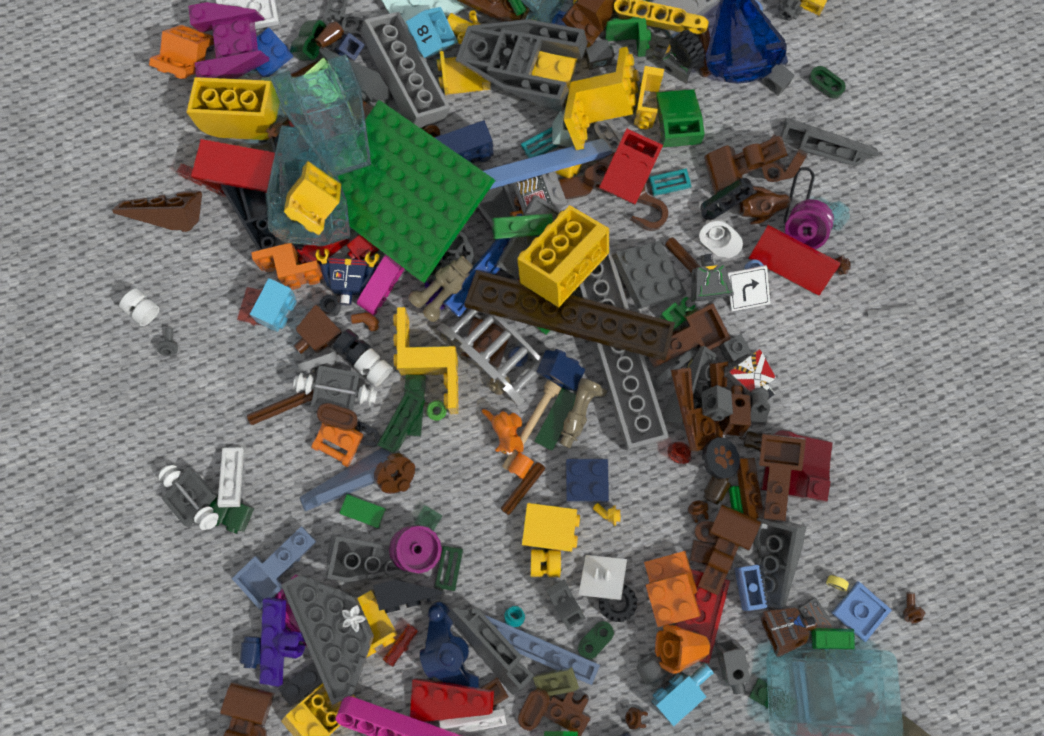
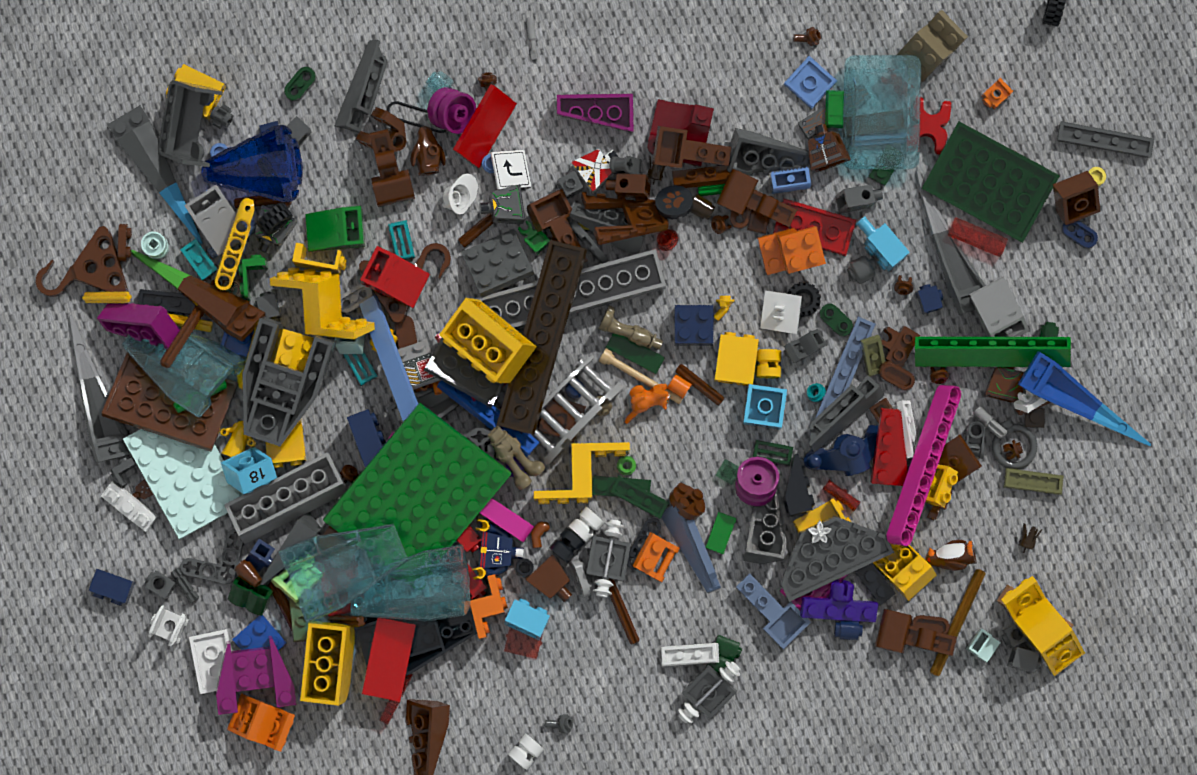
camera: 90 degrees left, 5 degrees up
yellow bracket [284,161,341,235] -> none
reddish brown tile [317,403,358,431] -> none
green tile [492,214,553,239] -> none
dark blue brick [536,349,585,391] -> none
orange cone [655,625,710,673] -> none
black beam [700,178,754,220] -> none
dark grey brick [702,385,733,421] -> none
light yellow tile [826,575,849,591] -> none
none -> magenta wedge [557,93,634,133]
none -> medium azure brick [743,384,787,430]

